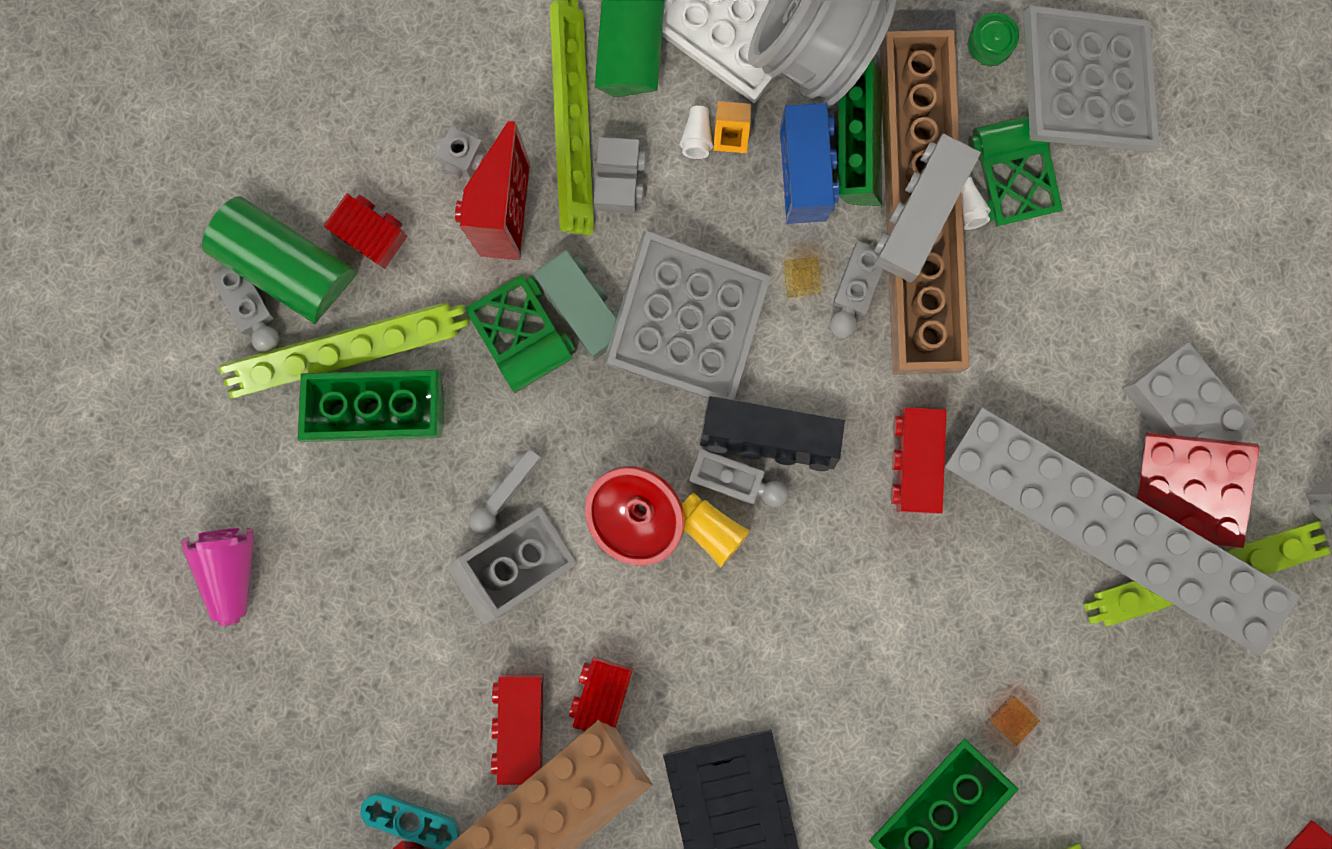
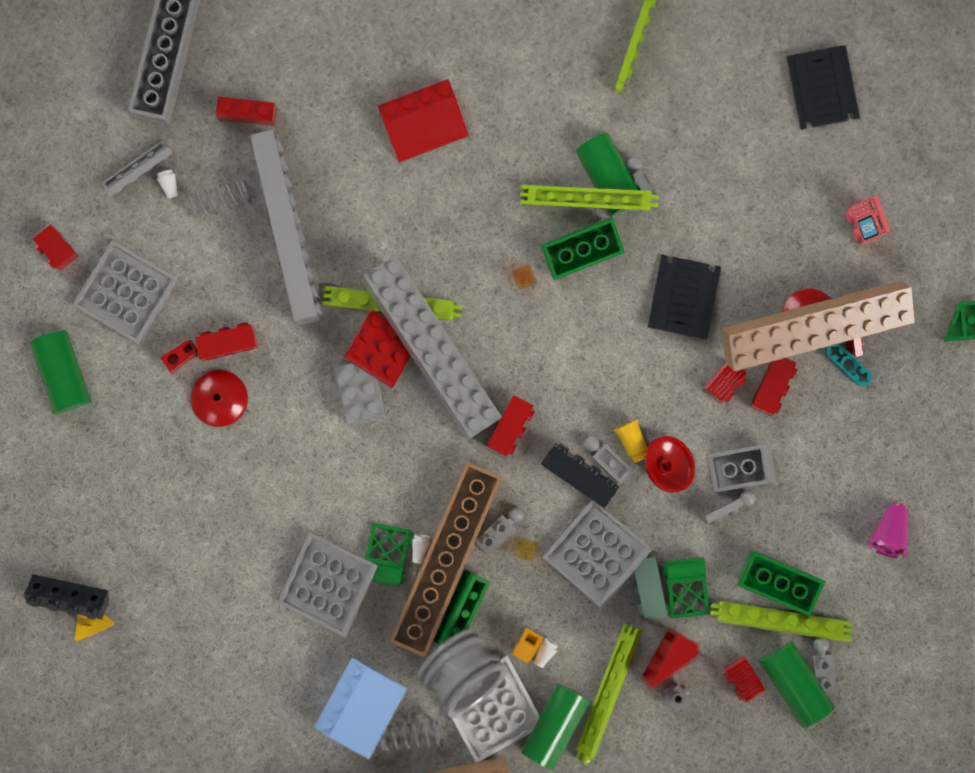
camera: 160 degrees left, 0 degrees up
light grey brick [594,137,646,214] -> none
blue brick [779,103,839,224] -> none
light grey brick [874,134,981,283] -> none
green wheel [967,13,1020,67] -> none

